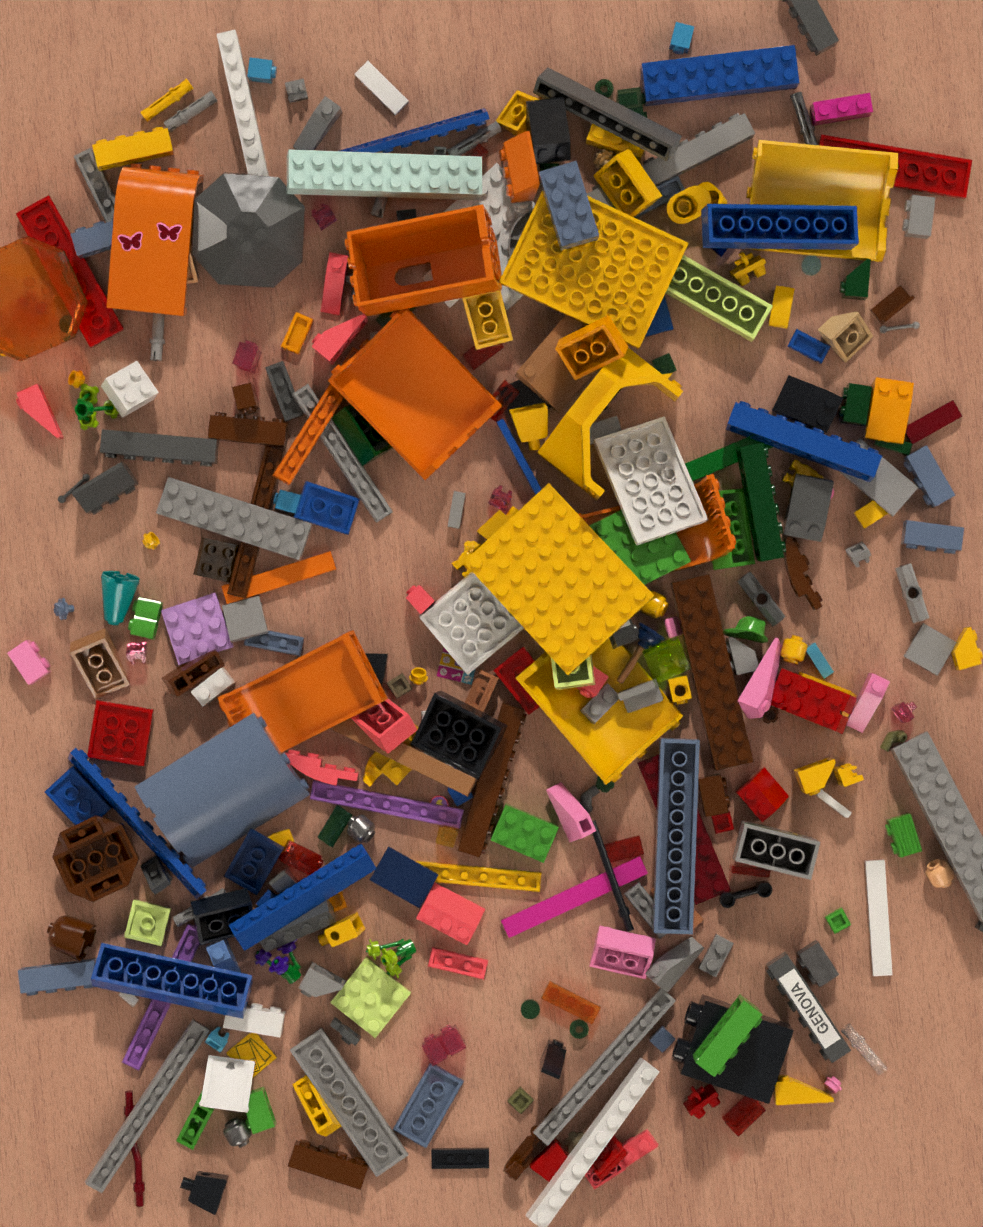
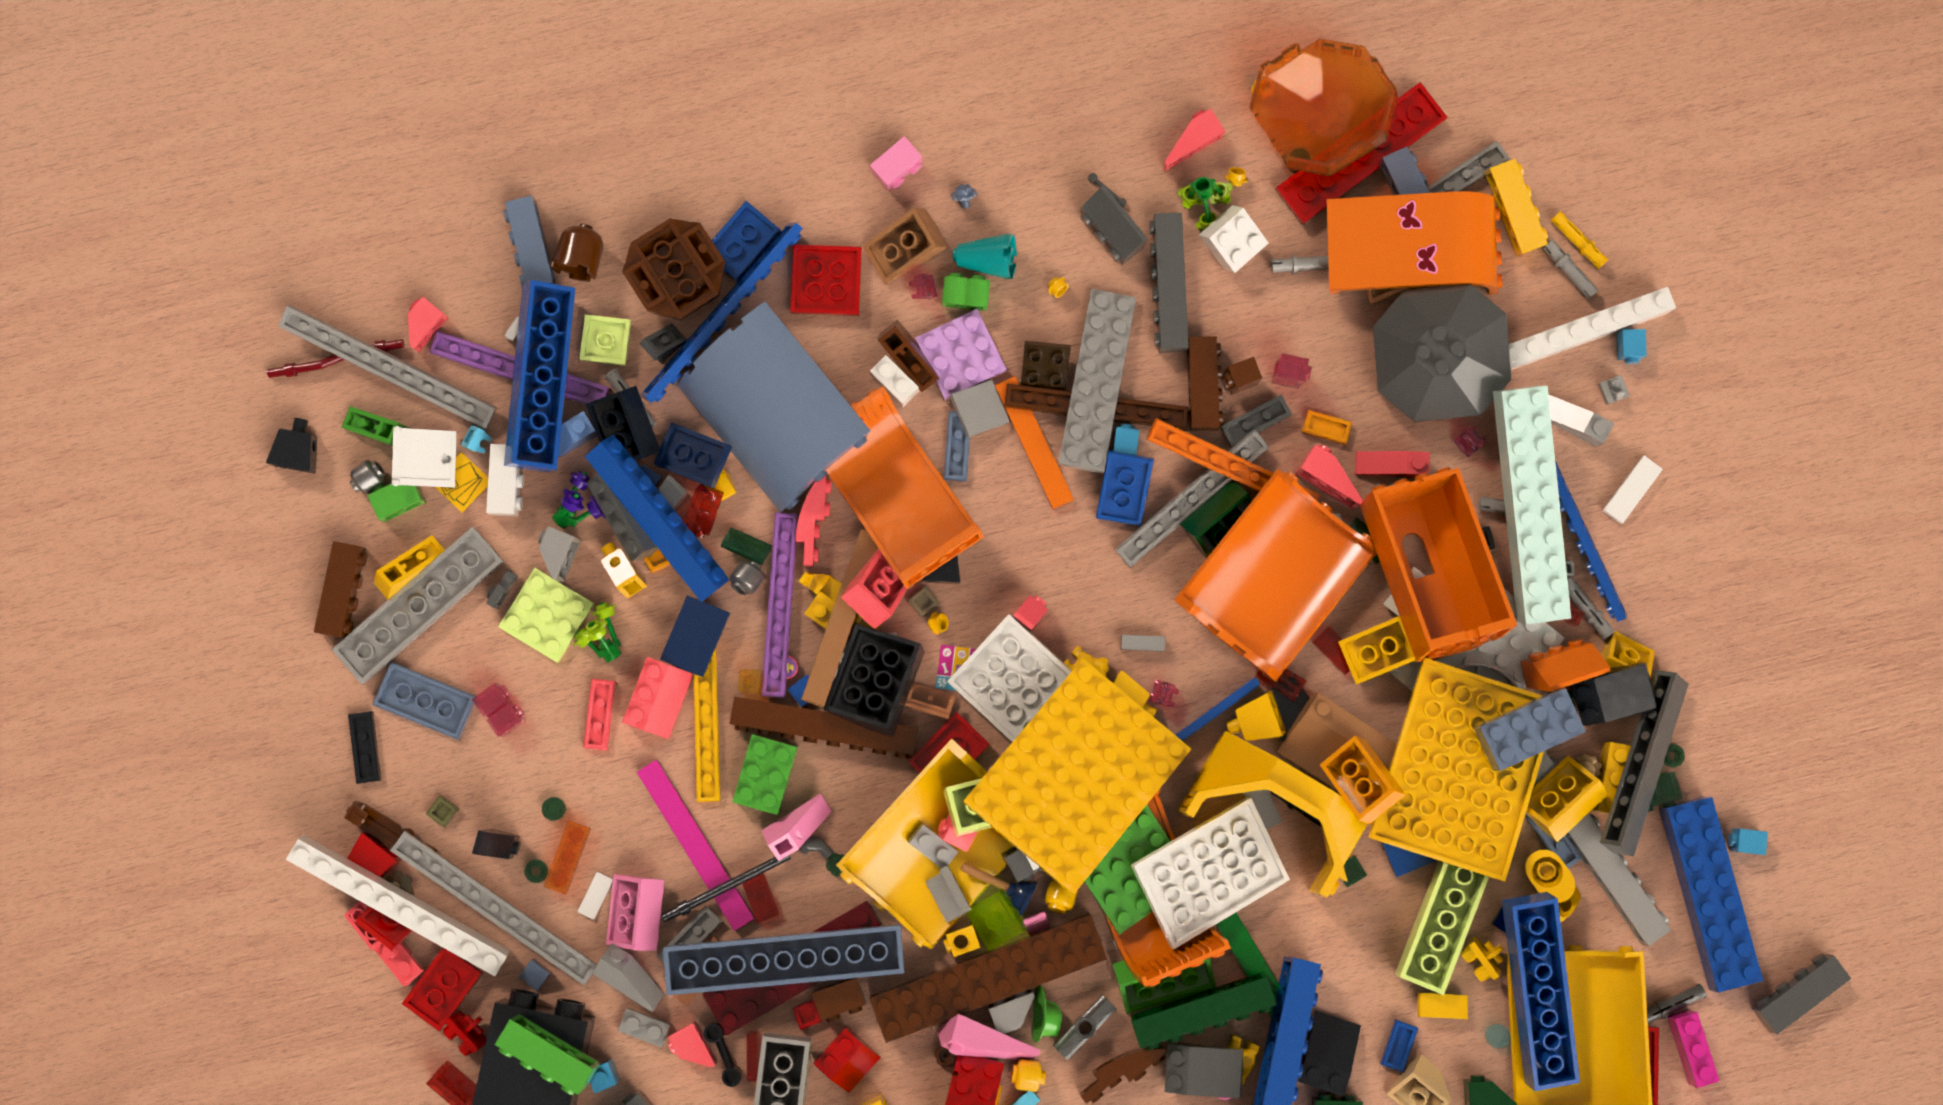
camera: 85 degrees right, 5 degrees down
none -> red plate [402,948,483,1031]
none -> coral slope [408,297,448,353]
none -> white sticker [578,872,613,919]
none -> dark azure brick [590,1059,621,1094]
none -> coral slope [667,1021,718,1067]

